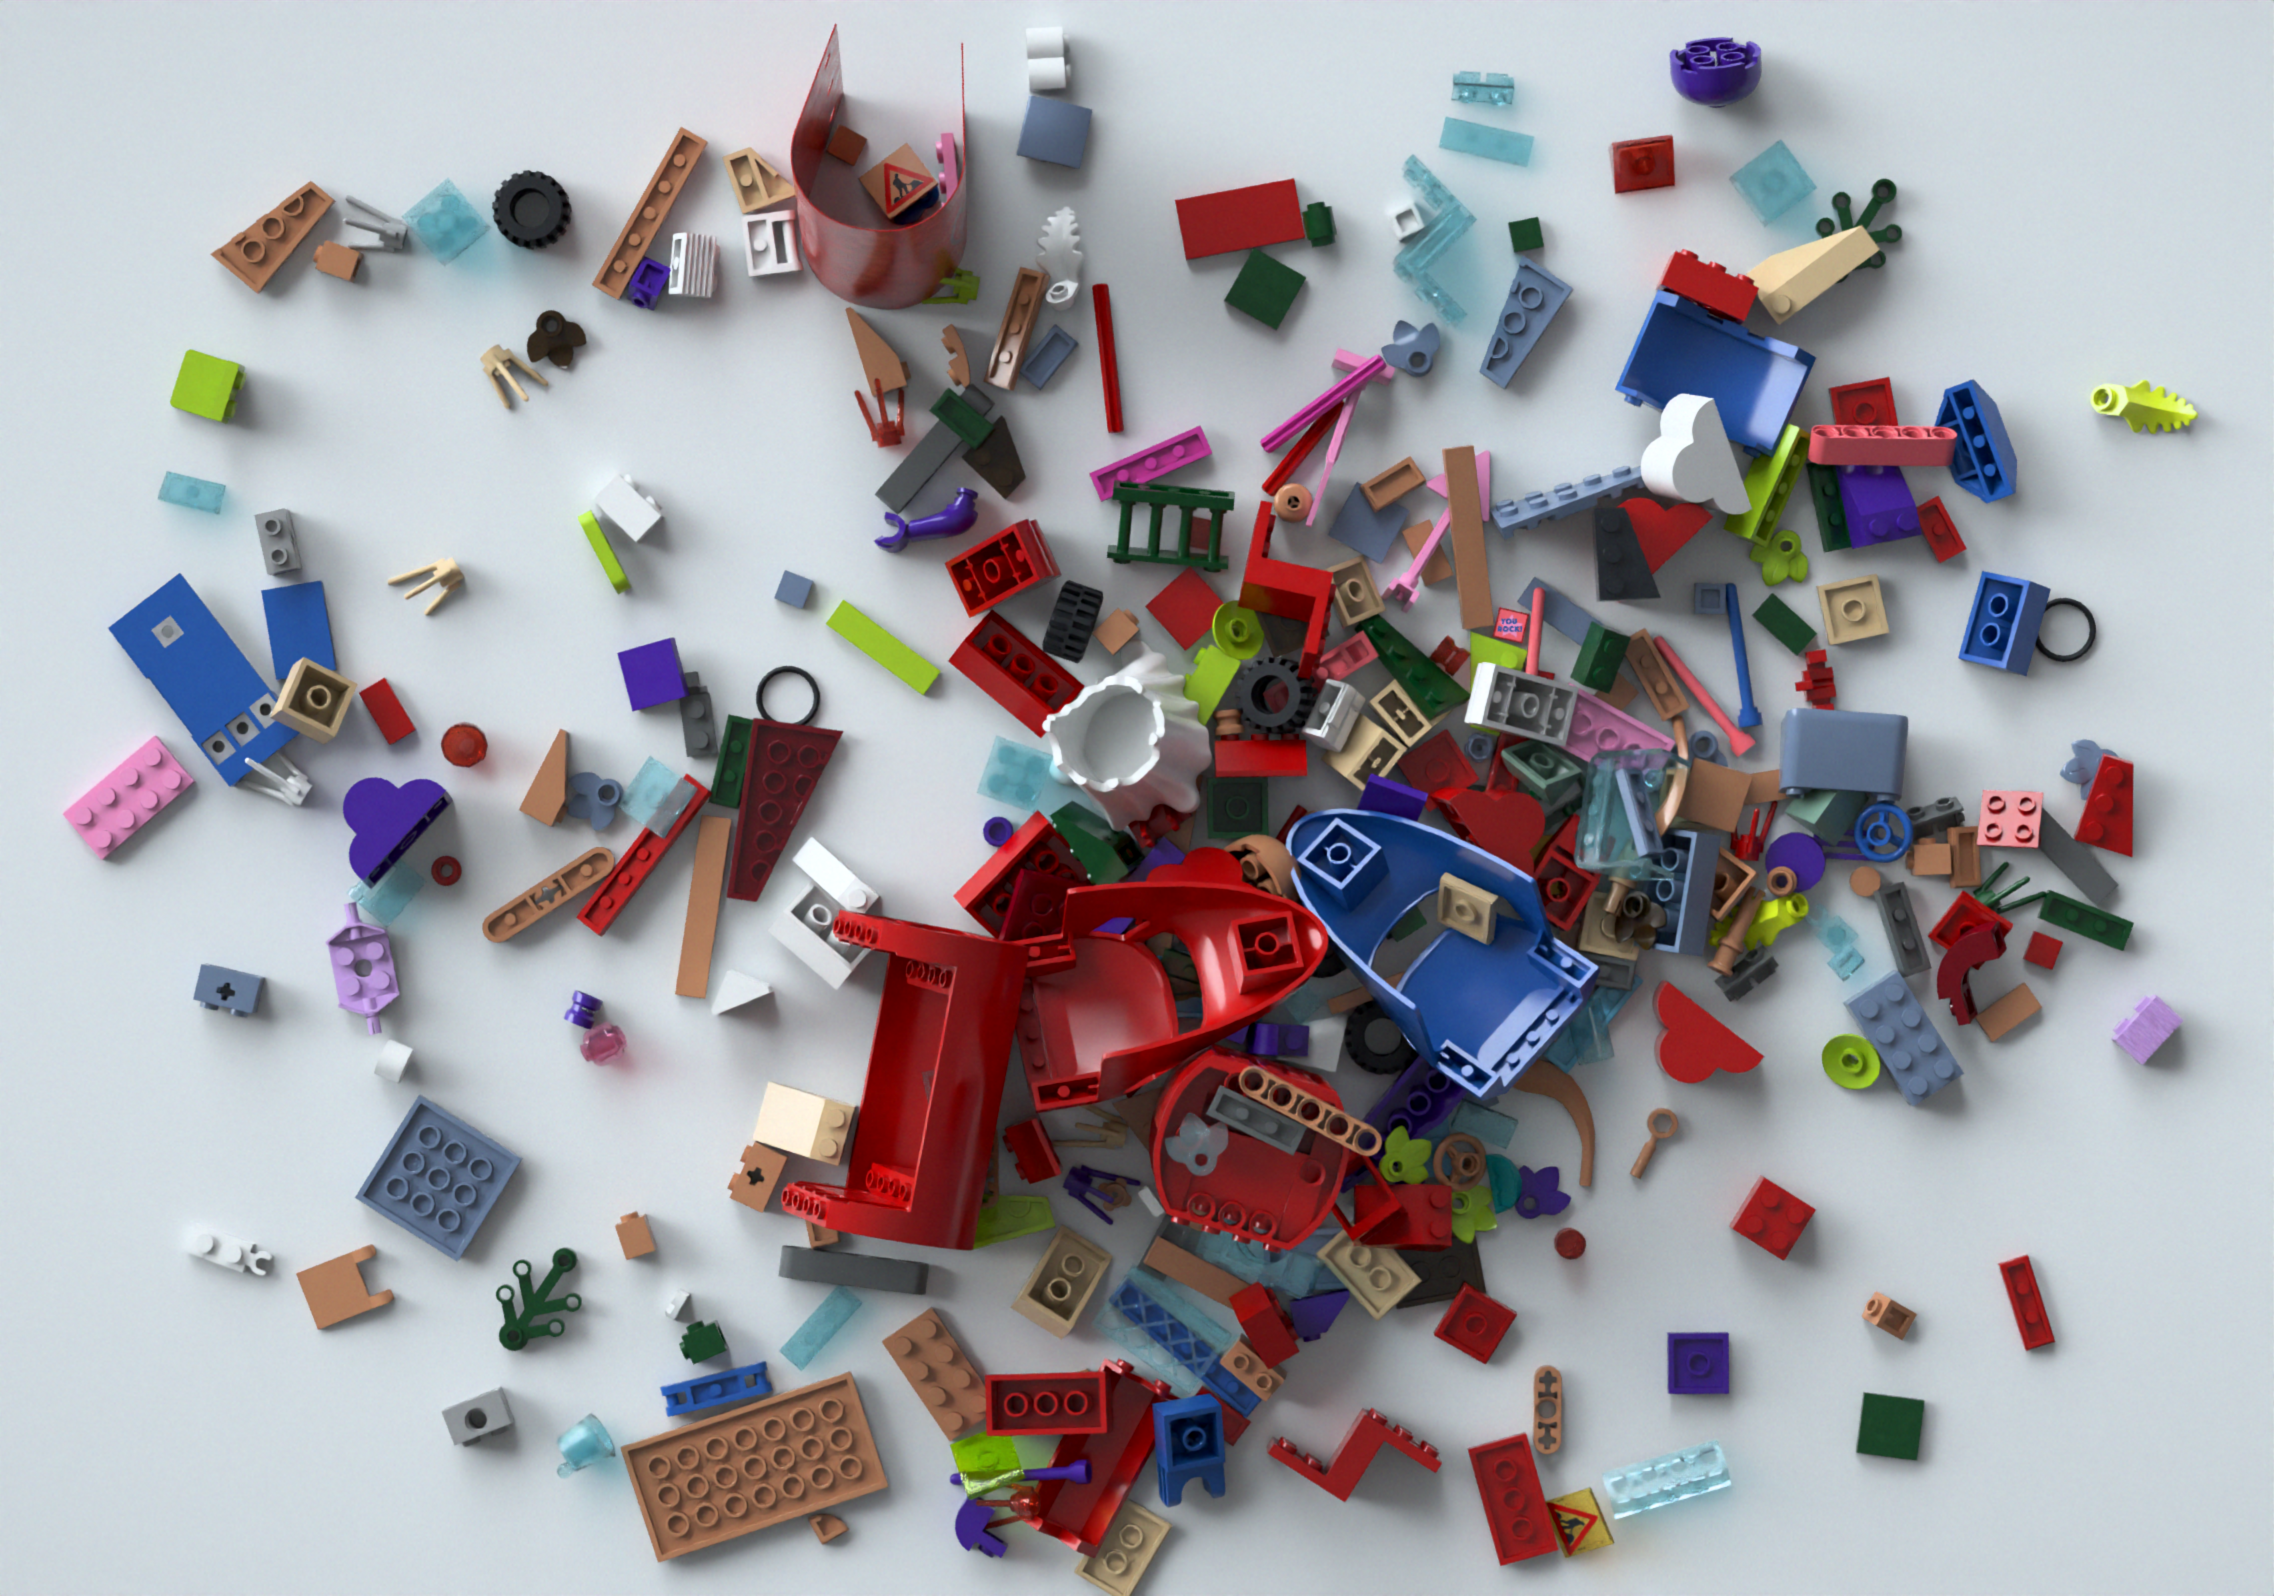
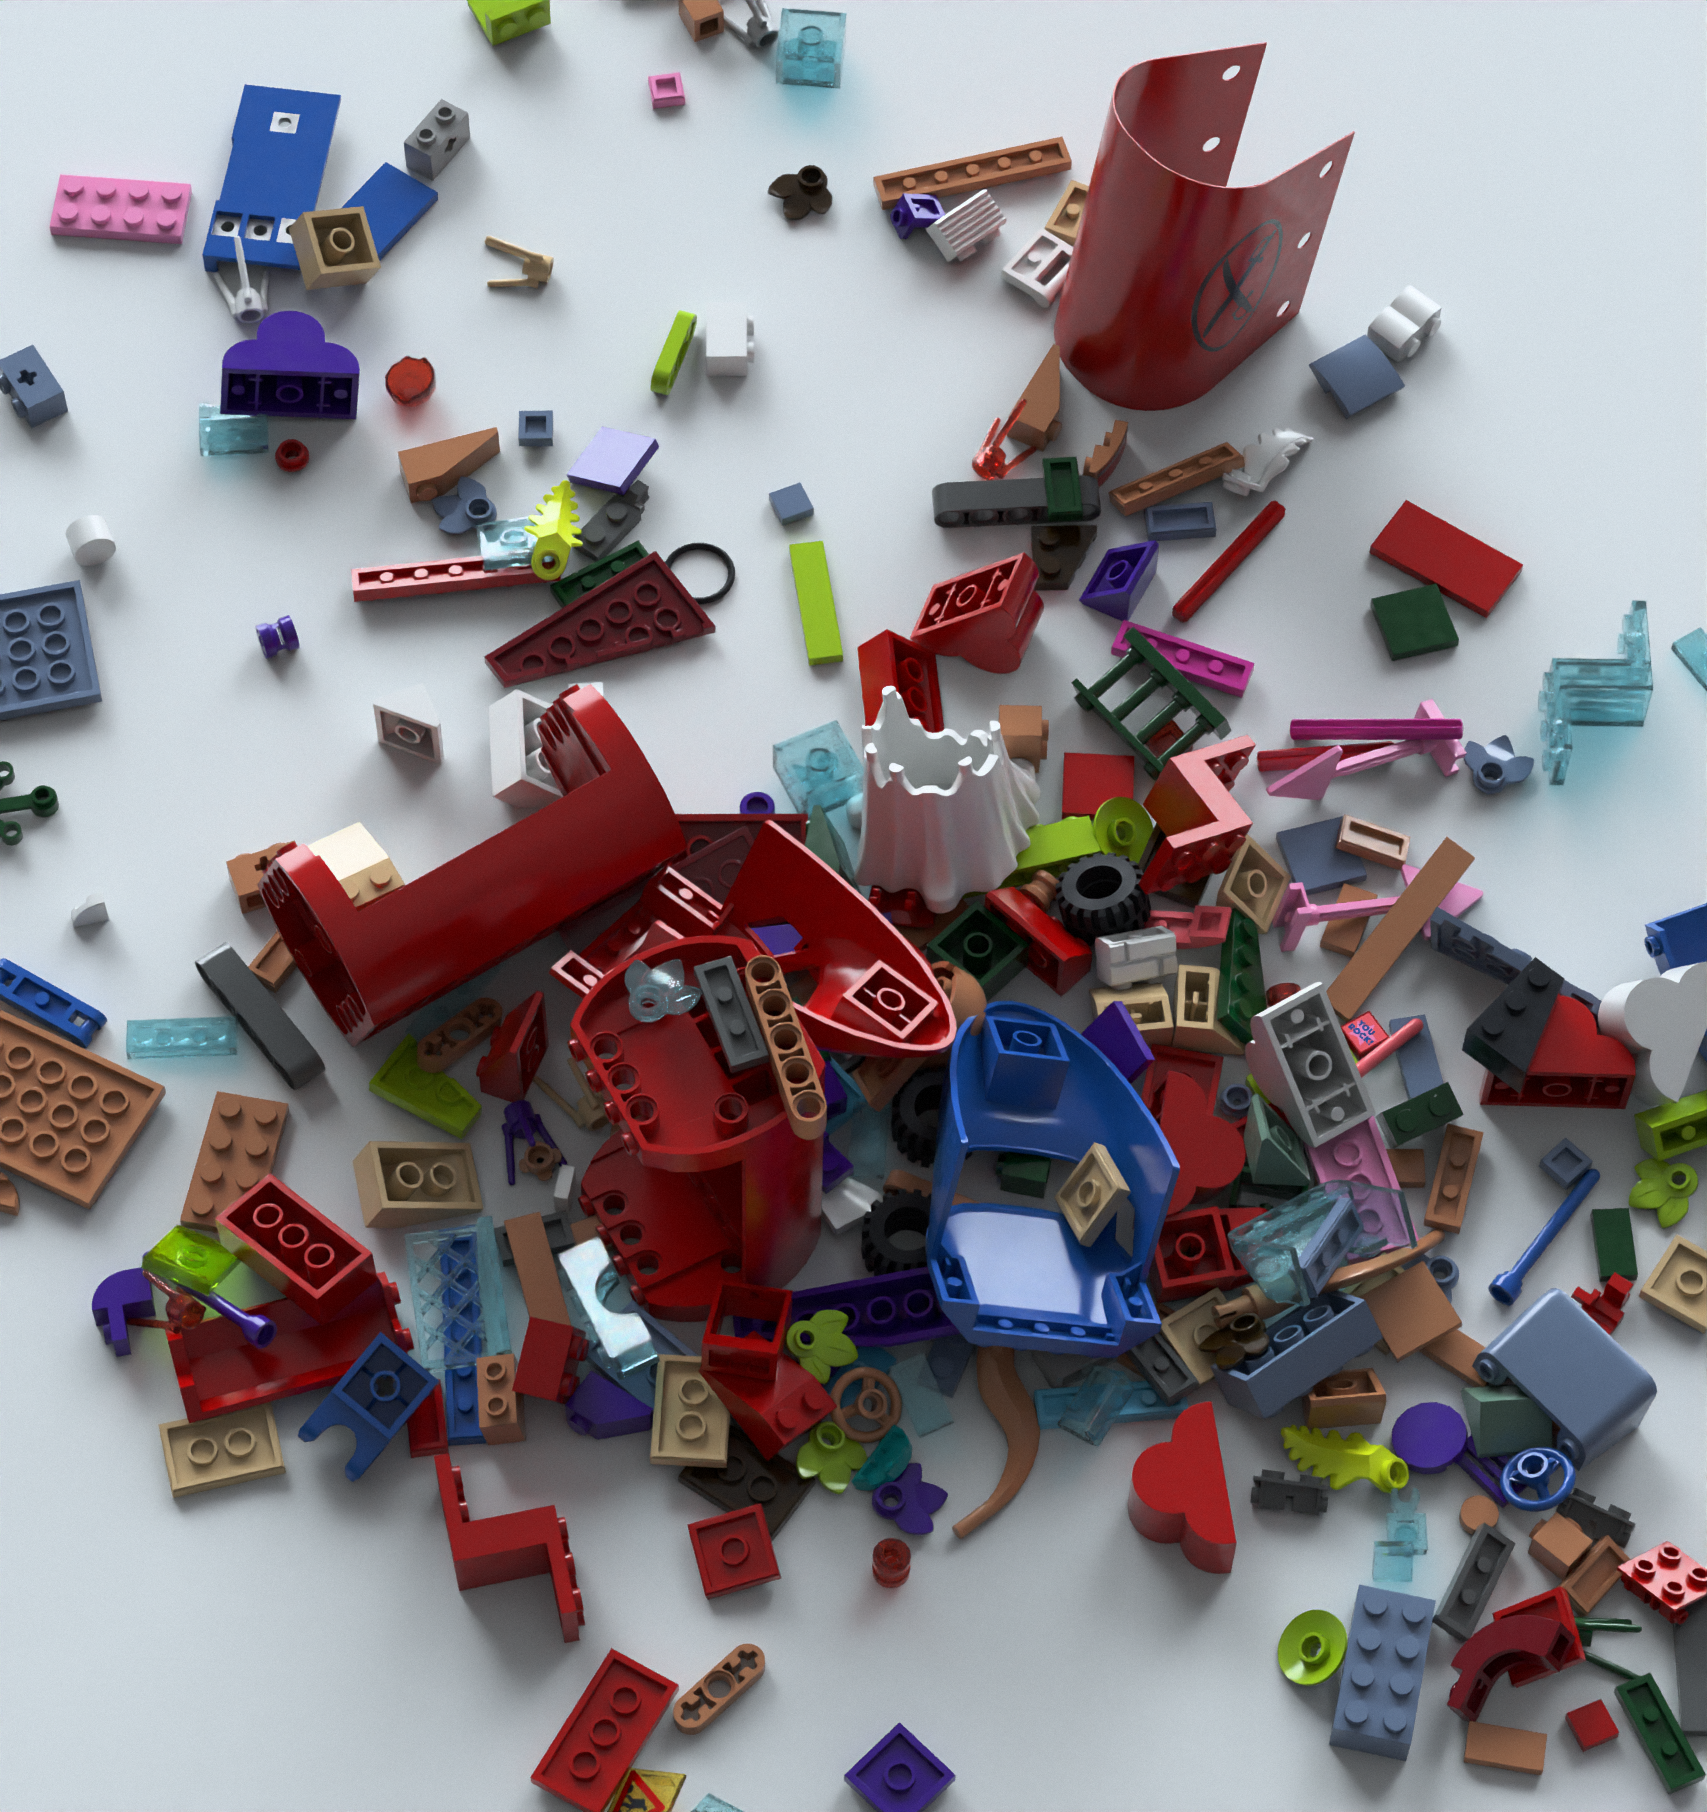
camera: 45 degrees right, 30 degrees down
clear light blue slope [157,471,226,515] -> none
lavender plate [326,902,400,1035] -> none
red tile [359,678,417,745] -> none
tan plant [480,345,548,409] -> none
nougat piece [482,847,615,943] -> none
black tyre [492,170,572,250] -> none
clear pink head [580,1022,628,1067] -> none
nougat brick [615,1211,658,1260] -> none
nougat tile [675,815,732,999] -> none
dark green brick [679,1320,729,1365] -> none
dark purple piece [874,487,979,553] -> none
lime plant [921,268,980,305] -> none
black tyre [1042,580,1103,664] -> none
nougat head [1273,483,1313,523] -> none
dark green brick [1302,201,1337,248] -> none
sand blue wing [1479,255,1573,390] -> none
dark green tile [1508,217,1544,253] -> none
nougat piece [1630,1108,1678,1179] -> none
coral piece [1653,636,1756,757] -> none
nougat pin [1707,886,1766,977] -> none
red brick [1729,1175,1816,1261] -> none
red plant [1730,801,1778,861] -> none
nougat plate [1766,866,1797,897] -> none
none -> sand blue plate [518,410,553,446]
none -> neon yellow plant [524,480,583,580]
none -> bright pink tile [648,72,685,109]
none -> dark purple slope [1079,540,1159,621]

